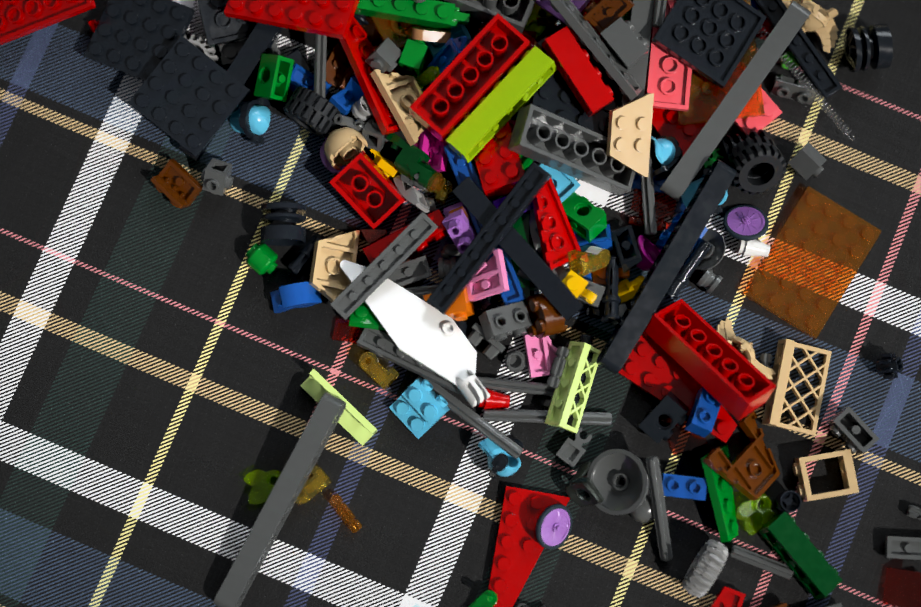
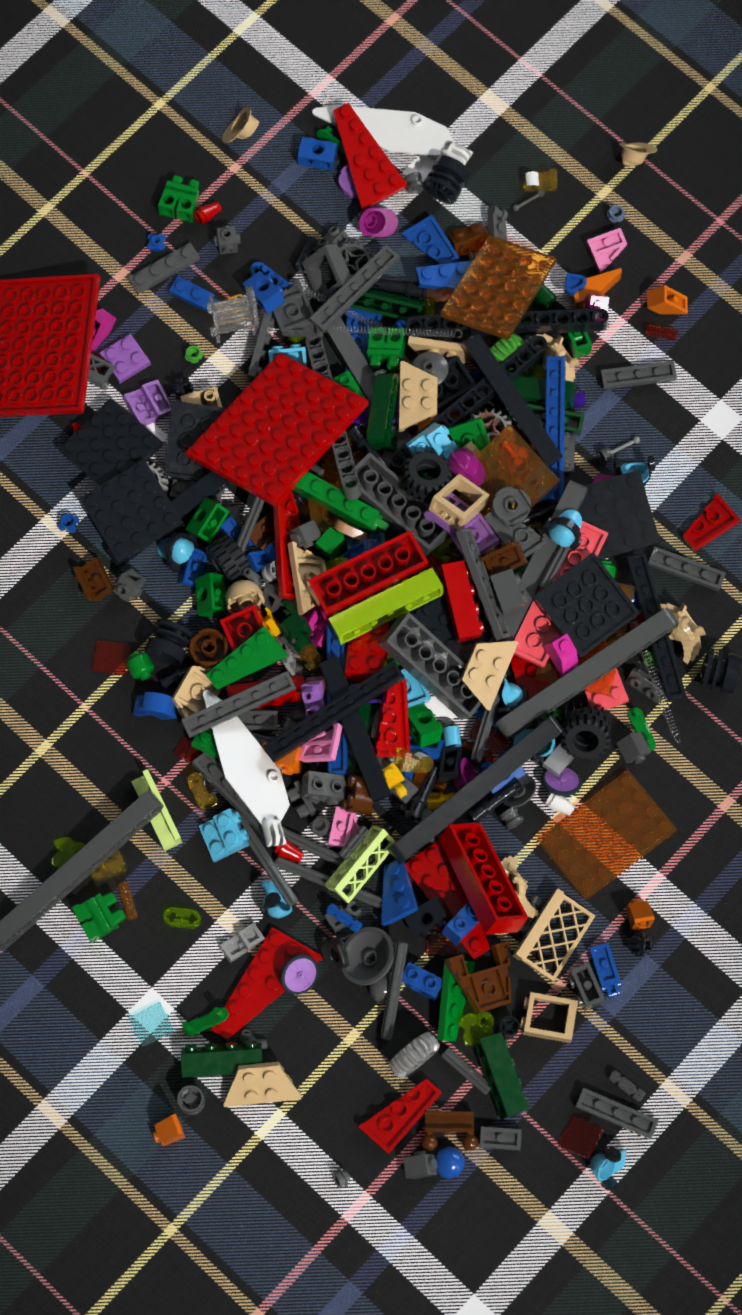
camera: 20 degrees right, 10 degrees down
none -> blue plate [58,513,79,533]
none -> green hips [71,892,127,943]
none -> clear red piece [92,640,131,675]
none -> clear neon green beam [163,907,201,929]
none -> blue slope [177,548,207,588]
none -> reddish brown brick [190,628,229,668]
none -> green brick [195,573,227,618]
none -> green wing [205,626,289,690]
none -> light grey slope [219,923,265,963]
none -> blue axle [326,903,362,933]
none -> blue wing [381,860,419,927]
none -> medium azure beam [442,726,462,747]
none -> light grey slope [542,742,574,777]
none -> dark pink slope [543,634,579,677]
none -> blue hinge [589,943,622,999]
none -> orange slope [626,899,655,931]
none -> green piece [628,707,656,751]

